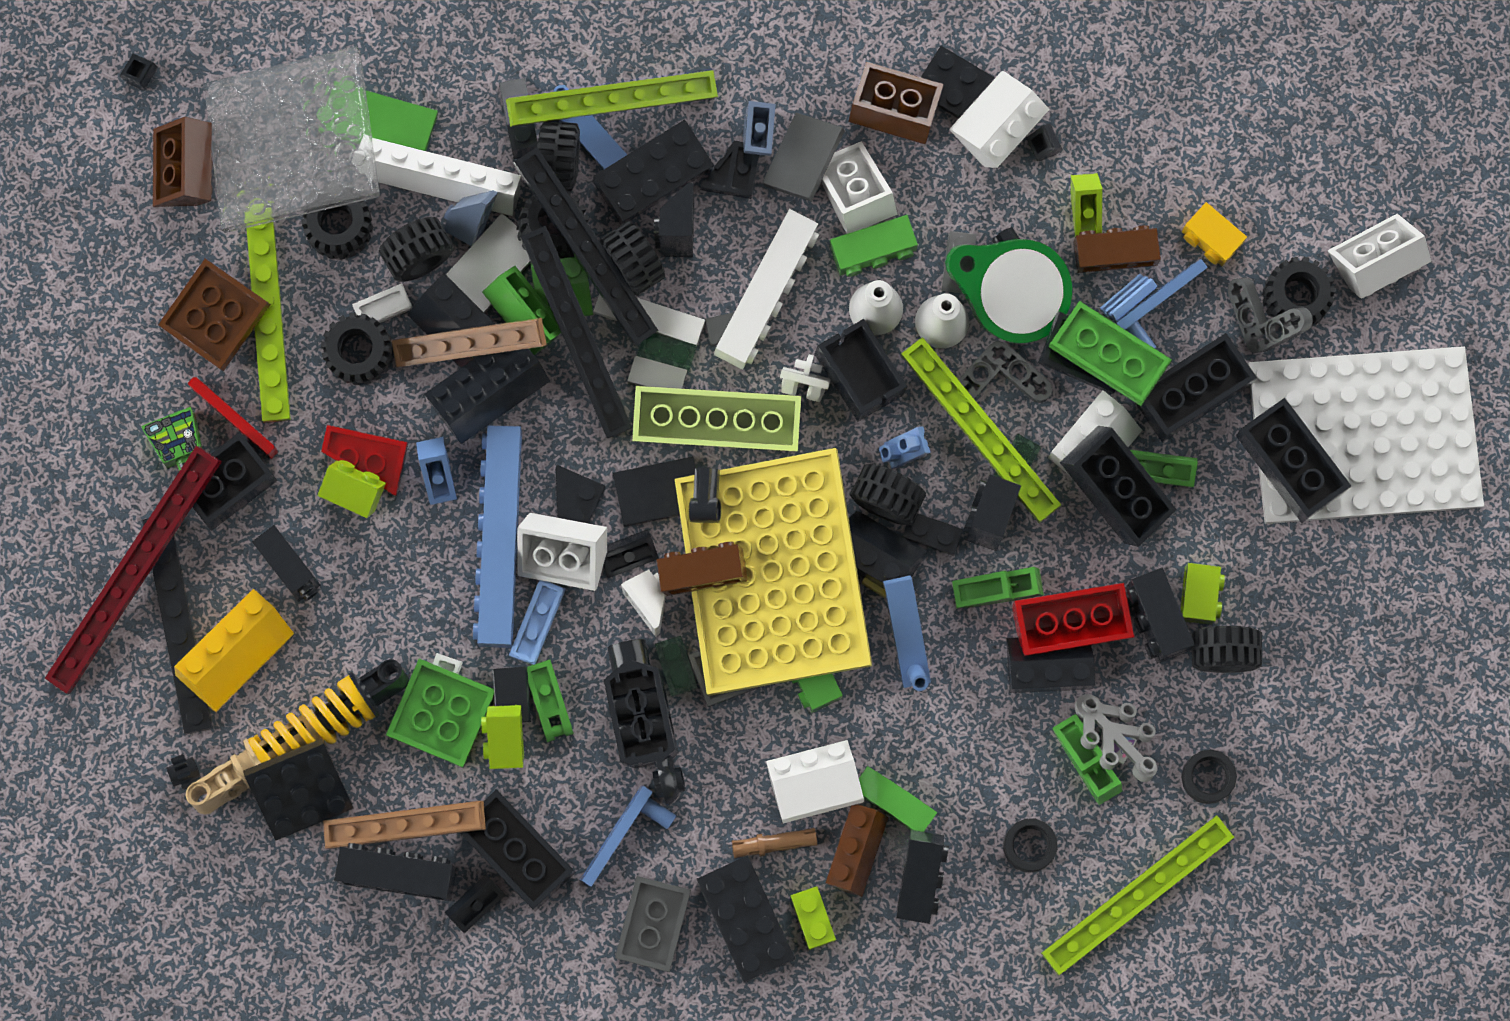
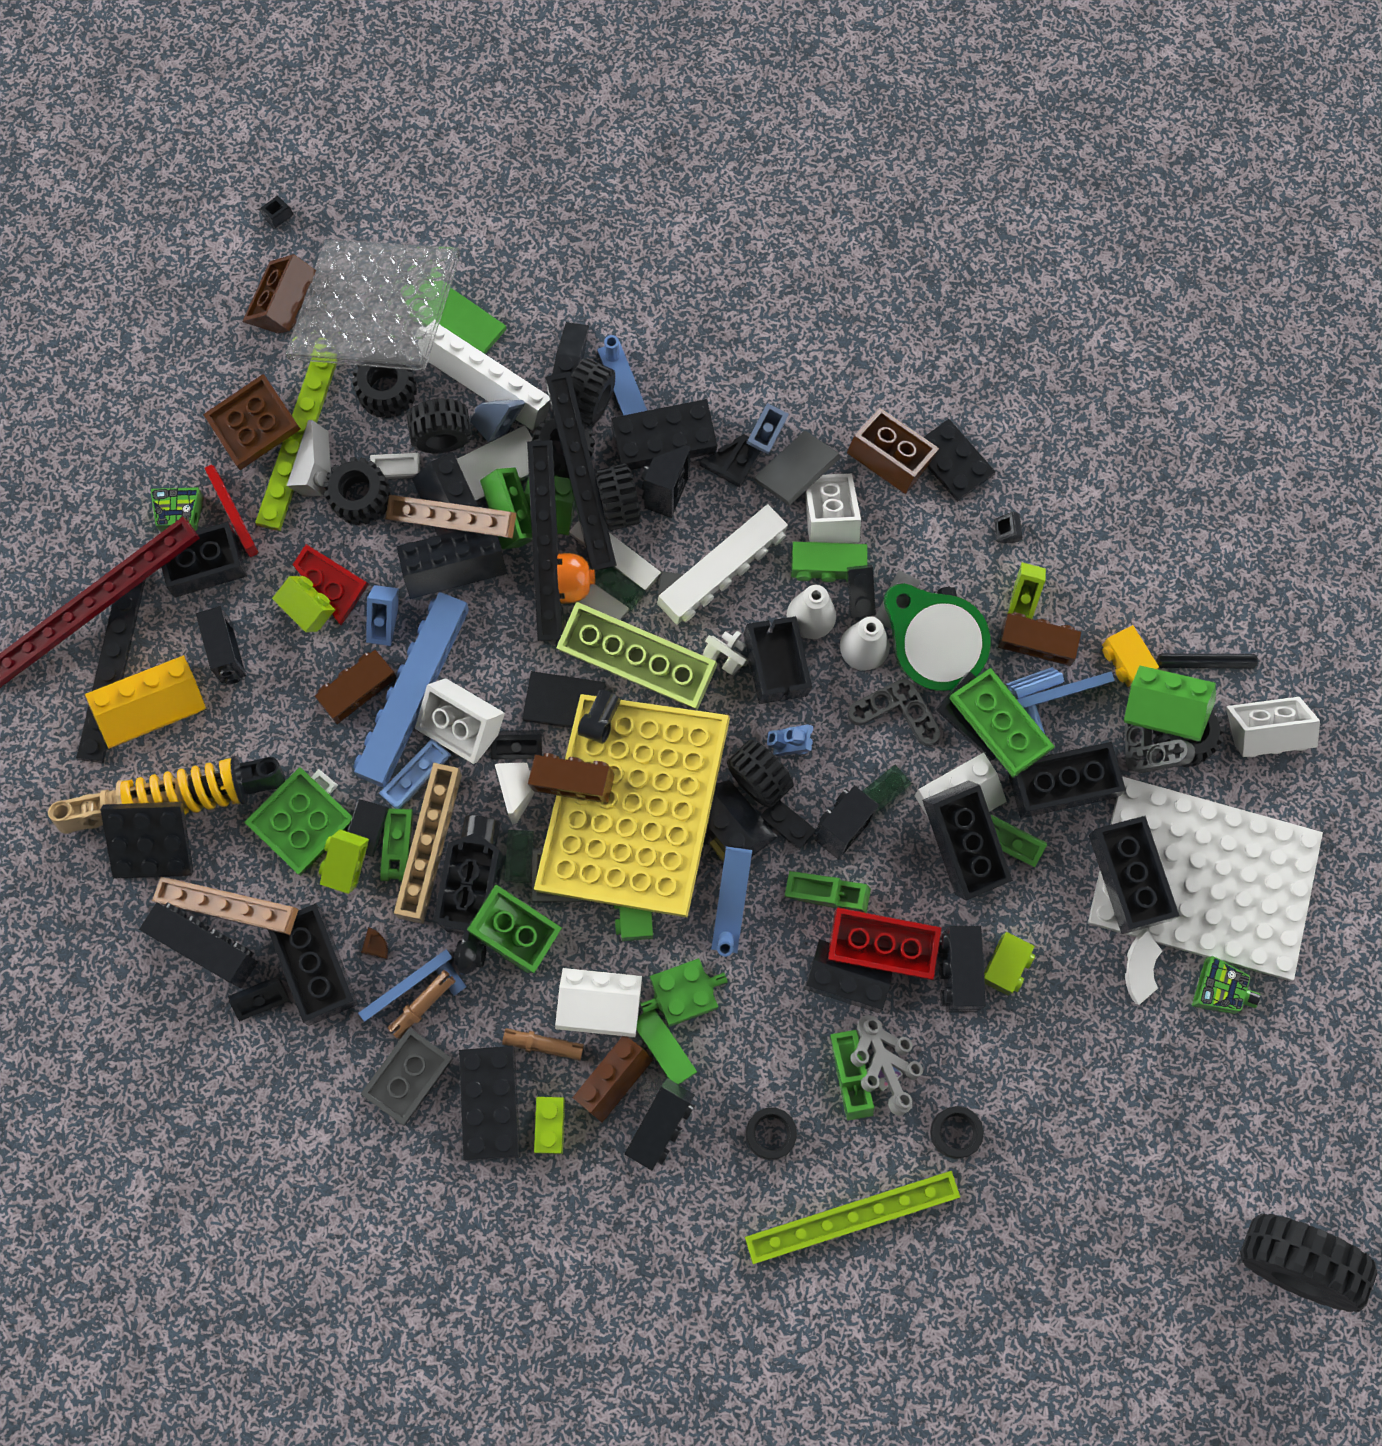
camera: 20 degrees right, 5 degrees down
black gear [166,754,200,790] -> none
lime plate [506,70,718,127] -> none
black wing [555,465,605,524] -> none
lime plate [901,337,1061,524] -> none
white slope [949,71,1050,168] -> none
black tyre [1191,626,1262,673] -> none
none -> light grey slope [287,420,331,497]
none -> reddish brown brick [315,649,397,724]
none -> reddish brown tile [361,927,388,960]
none -> medium nougat pin [388,970,456,1039]
none -> tan brick [394,763,462,924]
none -> bright green slope [467,885,562,973]
none -> orange cylinder [557,553,595,604]
none -> bright green plate [640,958,728,1027]
none -> black plate [847,565,876,618]
none -> bright green slope [1124,665,1216,741]
none -> white tile [1125,930,1162,1005]
none -> black axle [1157,653,1258,669]
none -> torso [1192,956,1260,1014]

